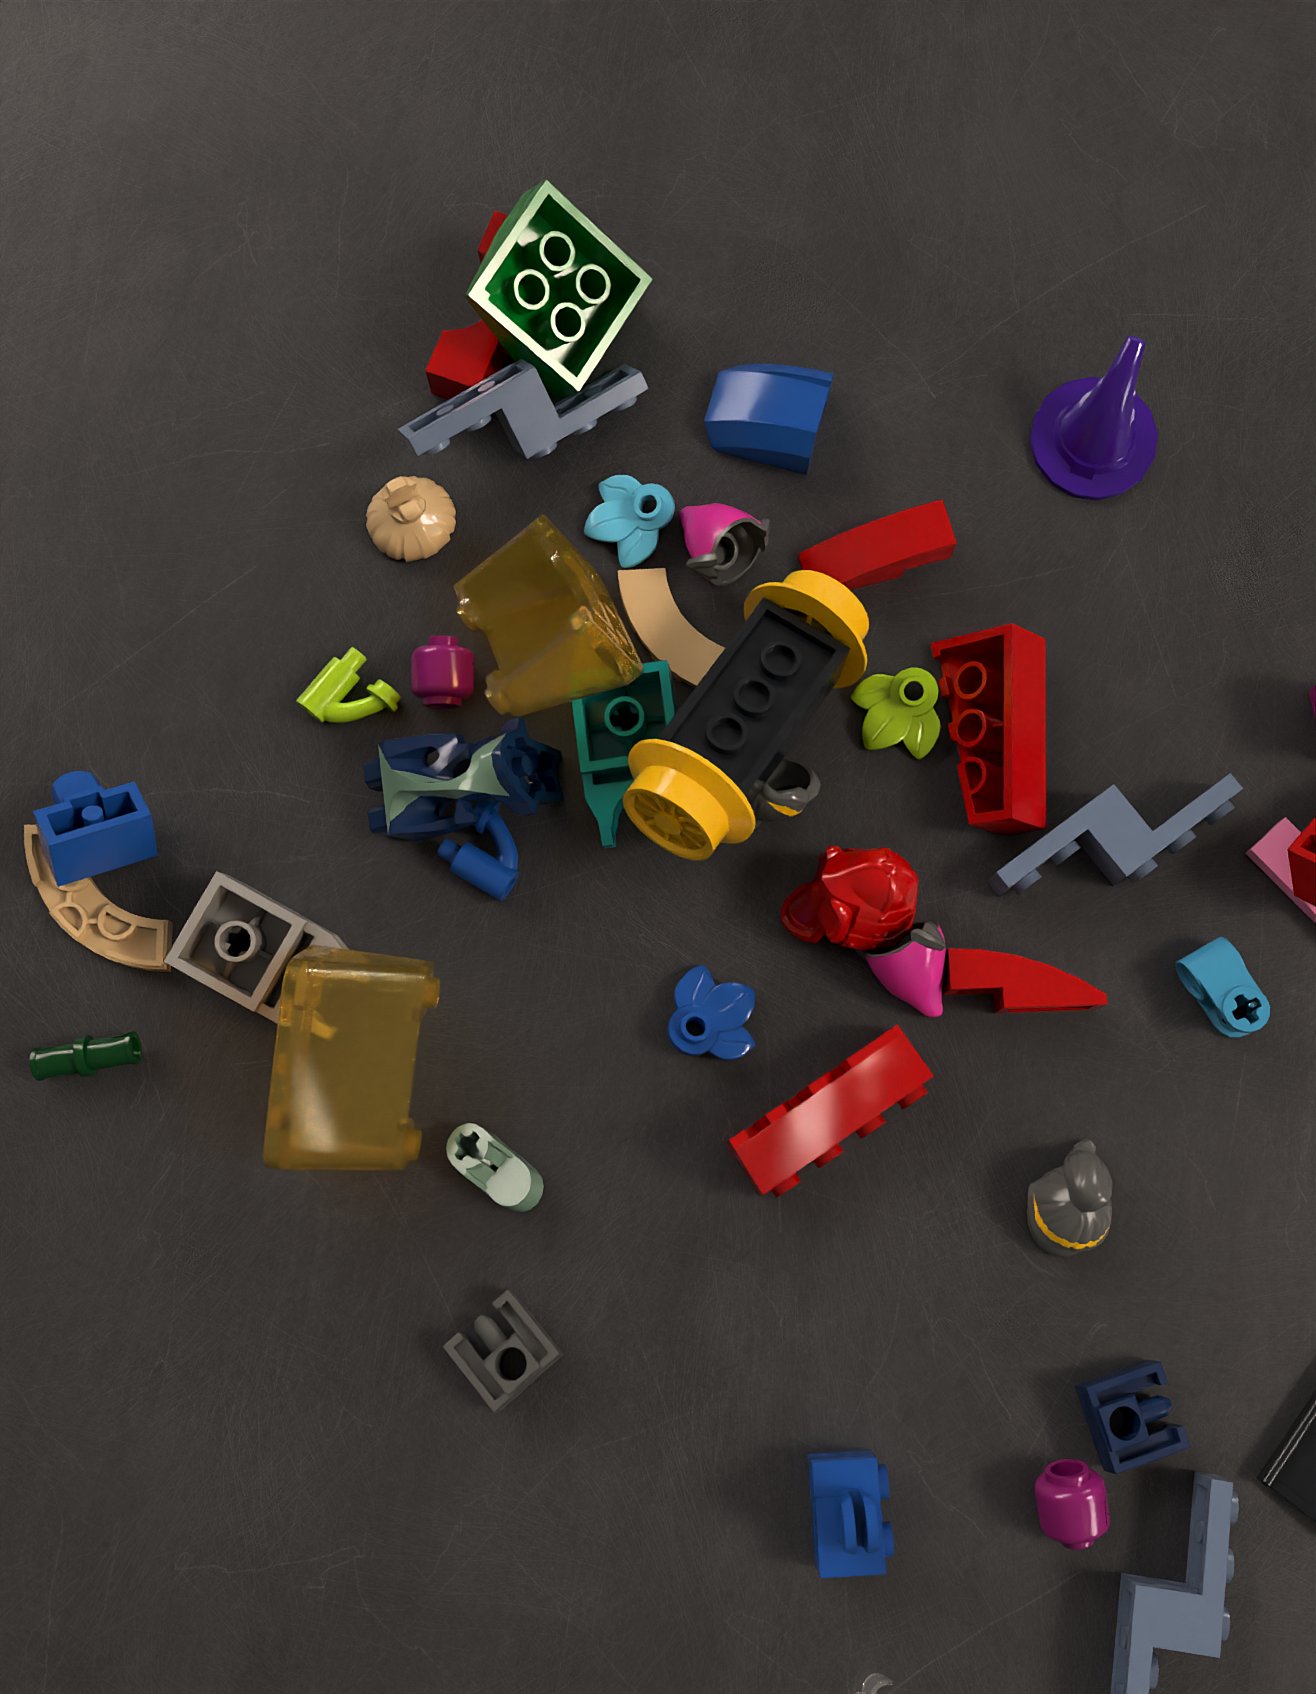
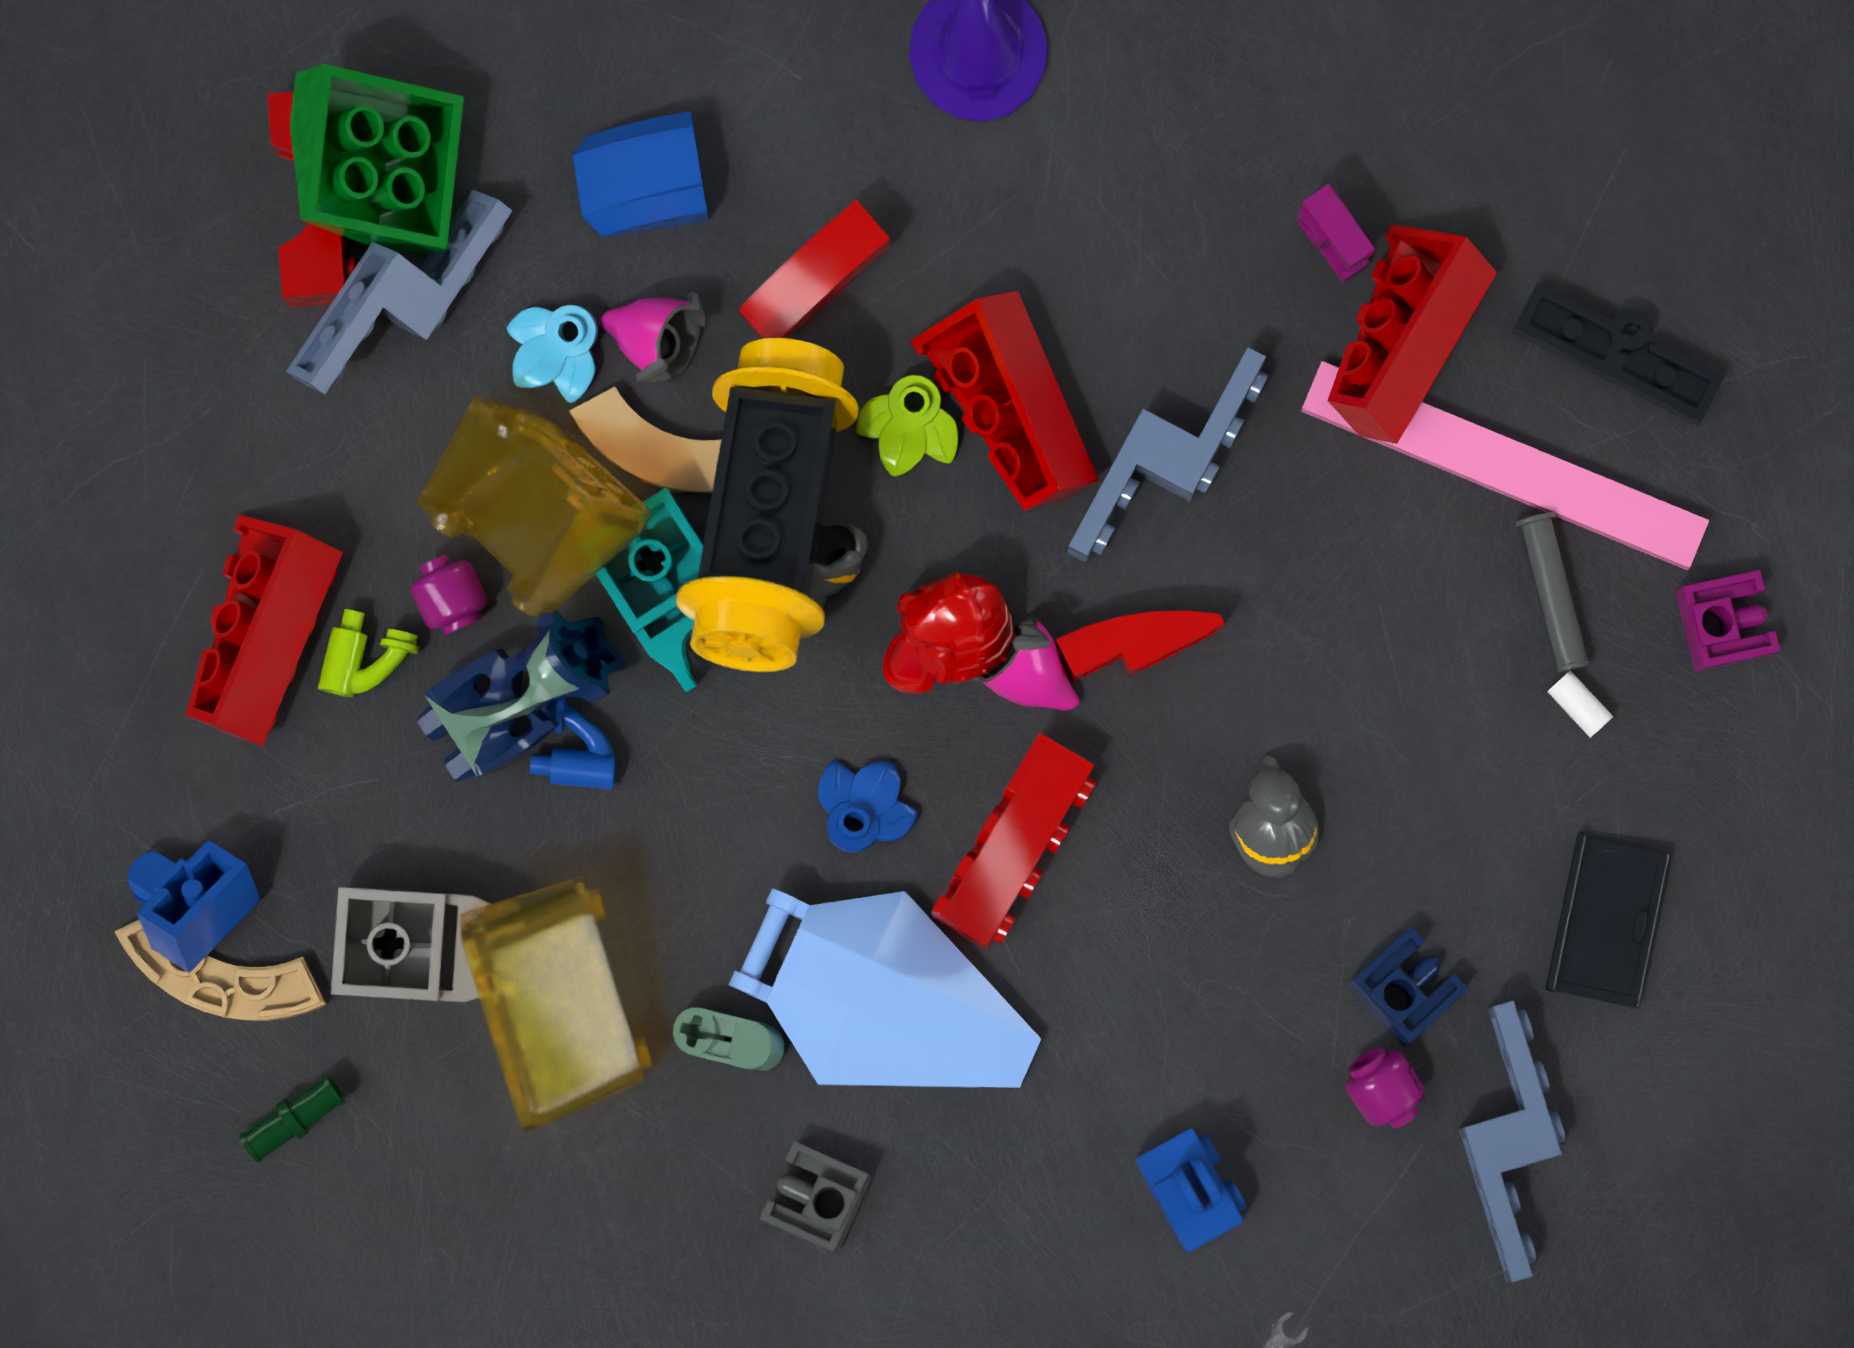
camera: 25 degrees left, 5 degrees up
tan hair [366,476,456,562] -> none
dark azure piece [1175,937,1270,1038] -> none
none -> red wedge [186,514,343,747]
none -> light blue windscreen [728,888,1041,1088]

